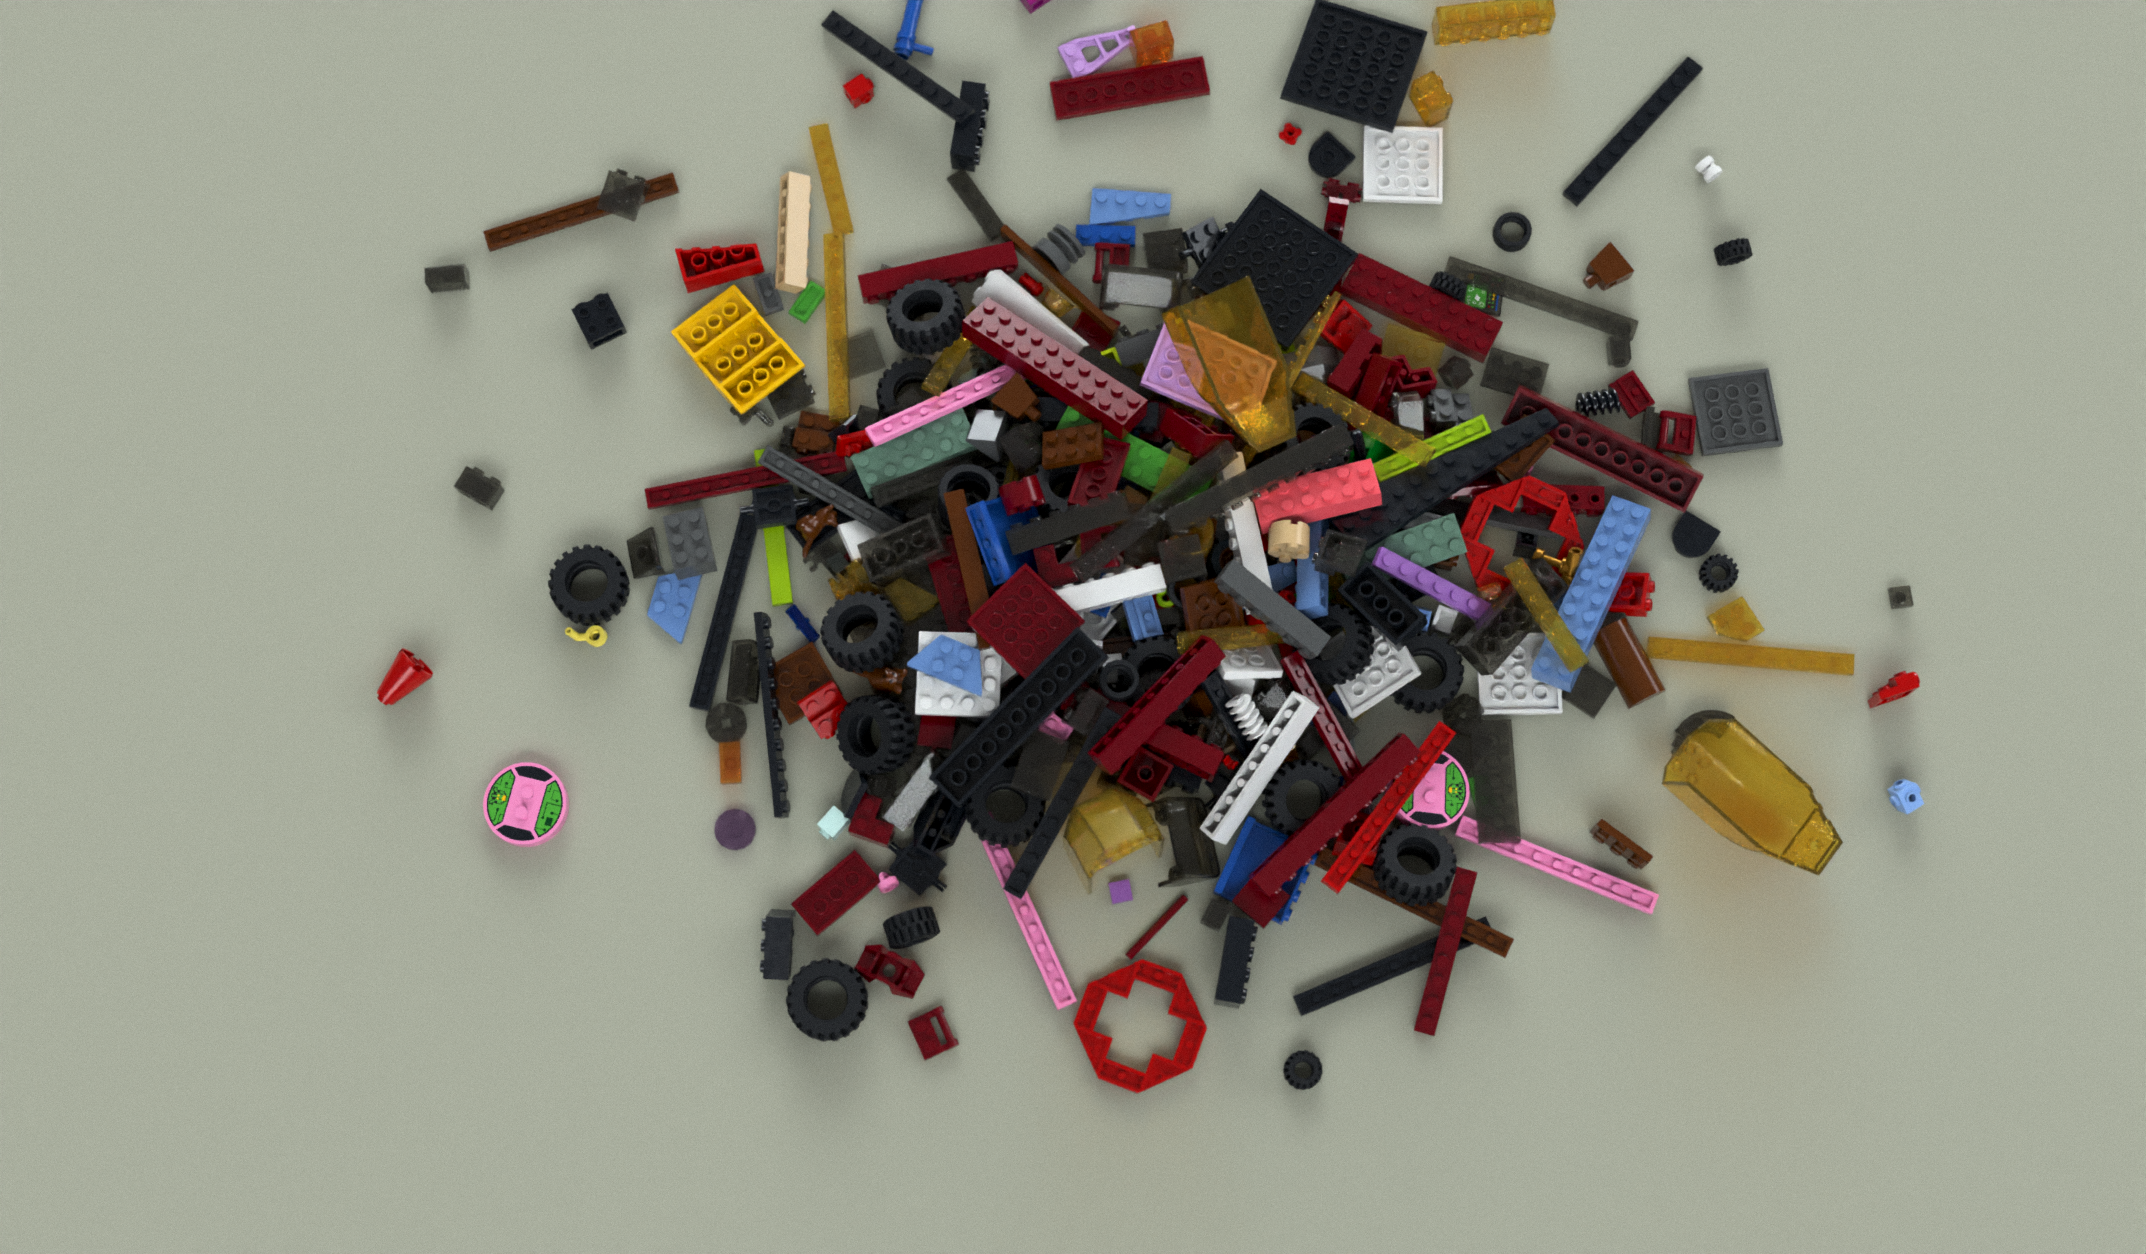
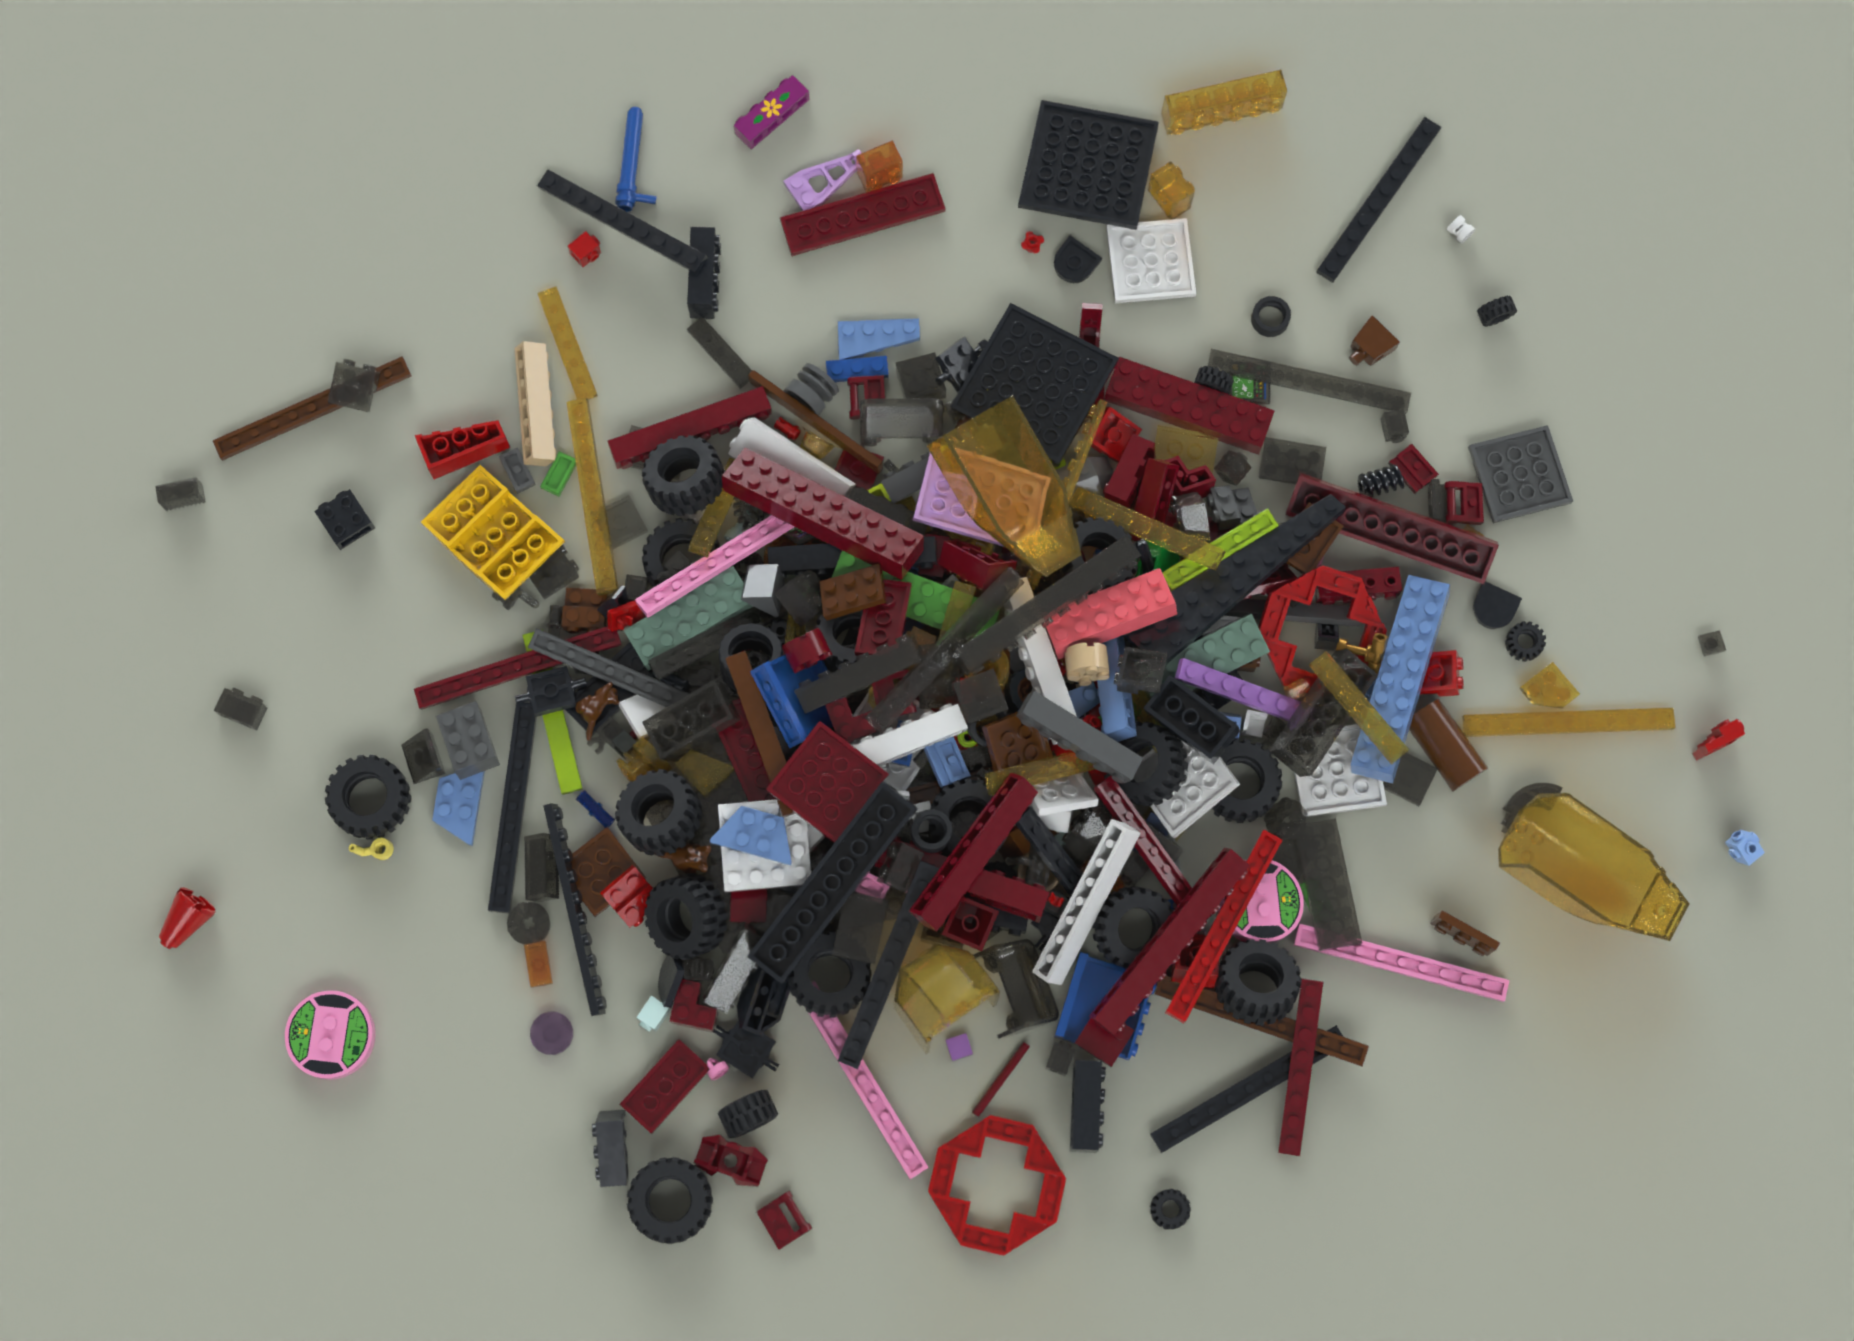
camera: 10 degrees left, 0 degrees up
reddish brown torso [991,372,1042,422] -> none
white piece [1225,694,1268,740] -> none
dark red hinge [1321,178,1363,204] -> none

